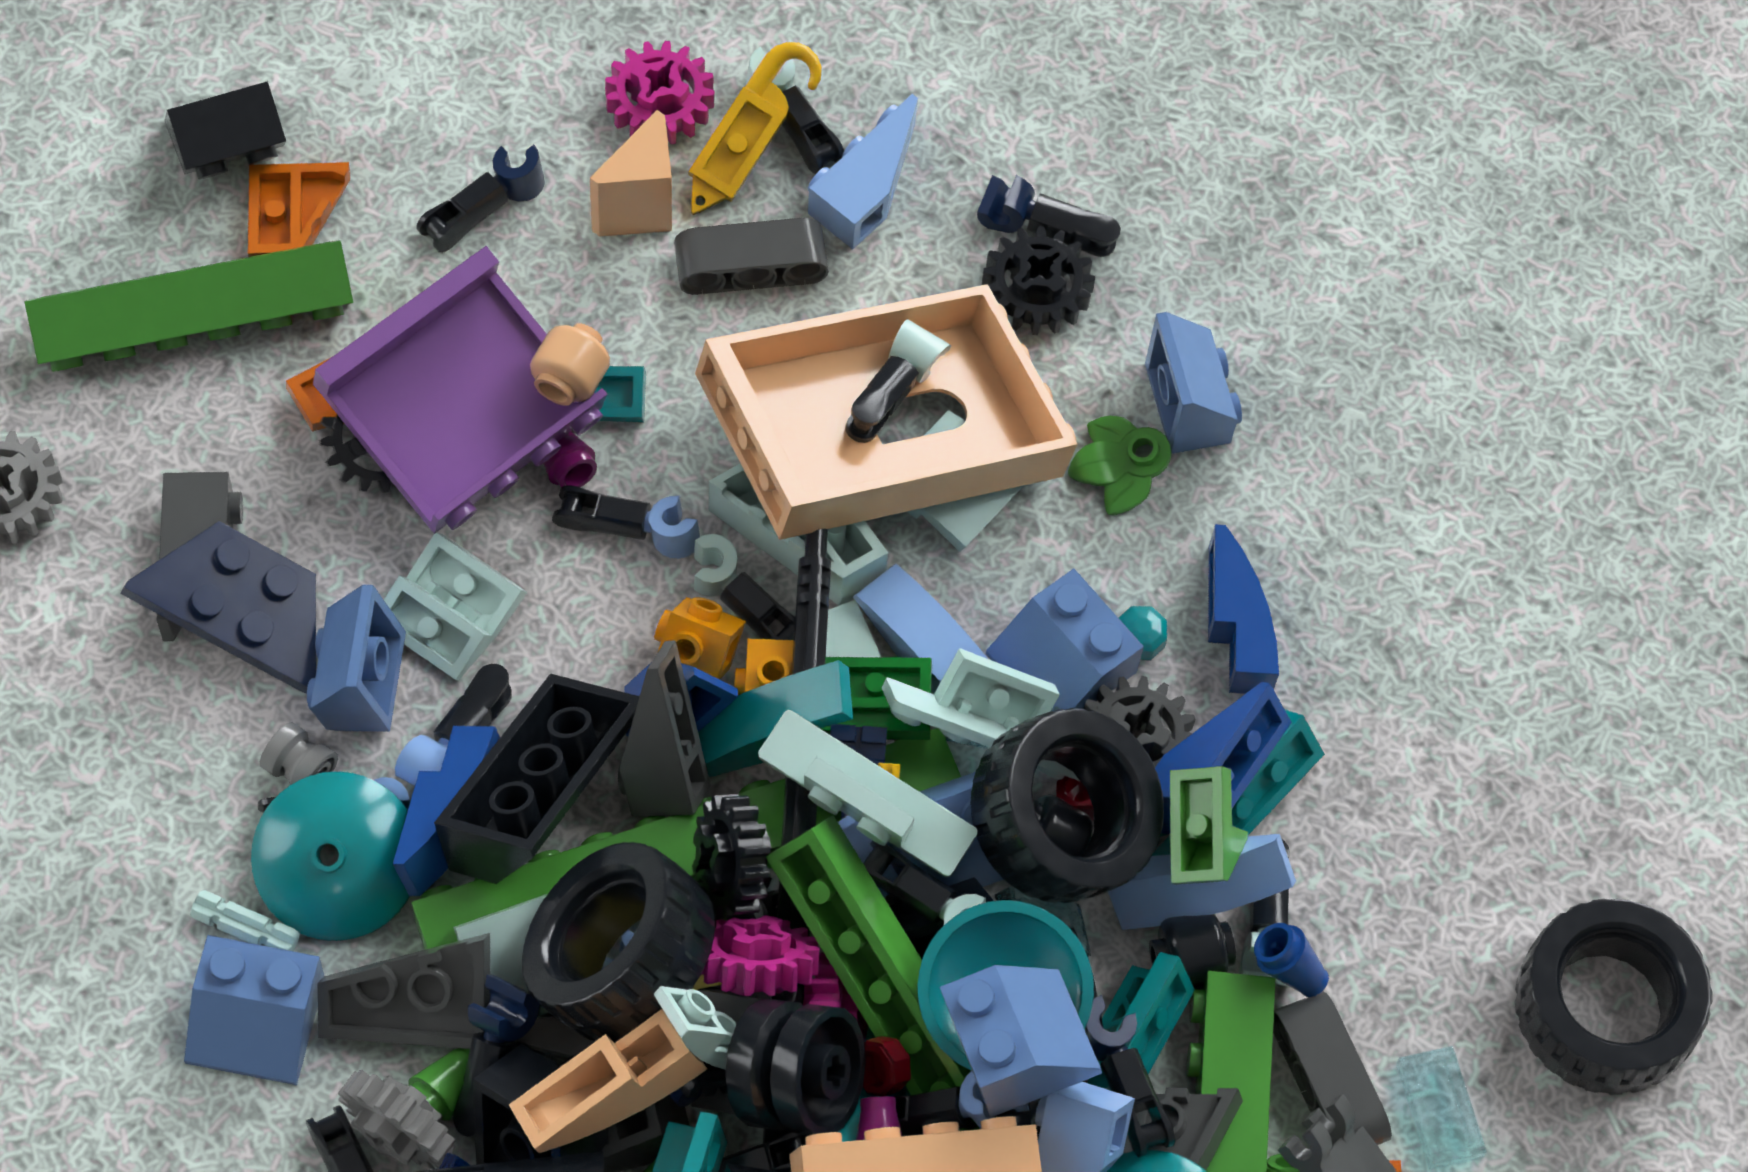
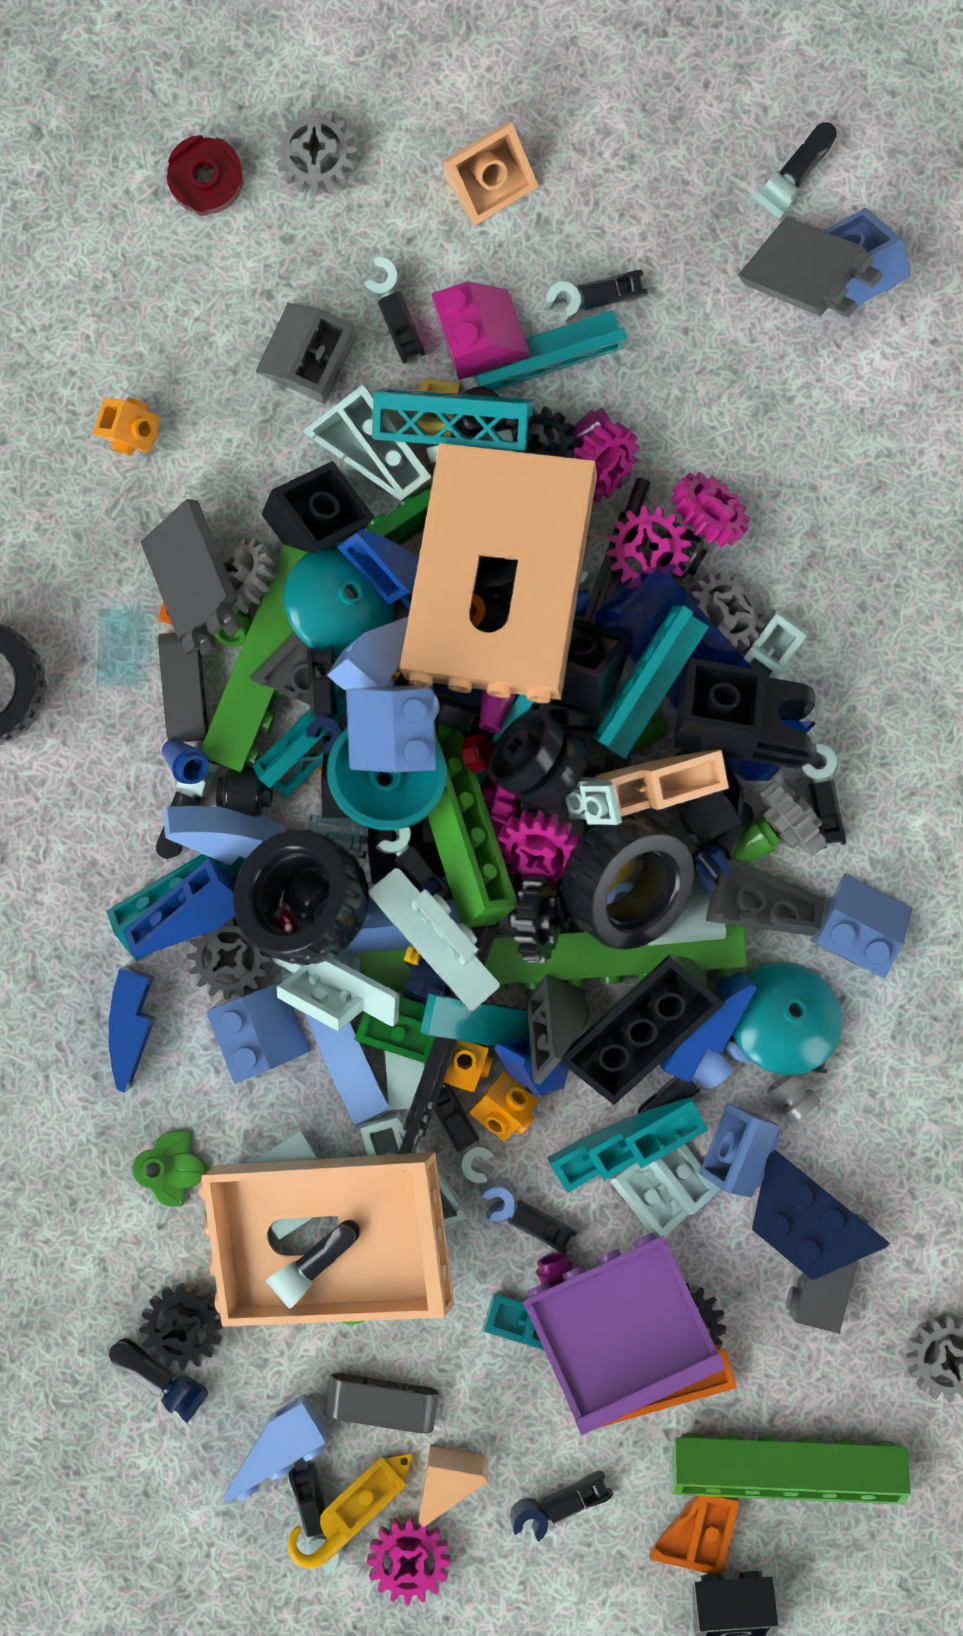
camera: 155 degrees left, 25 degrees up
light aqua axle [190,890,300,951] -> none
light nougat head [530,323,610,406] -> none
teal tile [1119,606,1167,661] -> none
medium blue slope [1145,312,1242,454] -> none
bright green slope [1170,766,1248,885] -> none
none -> teal slope [547,1097,708,1193]

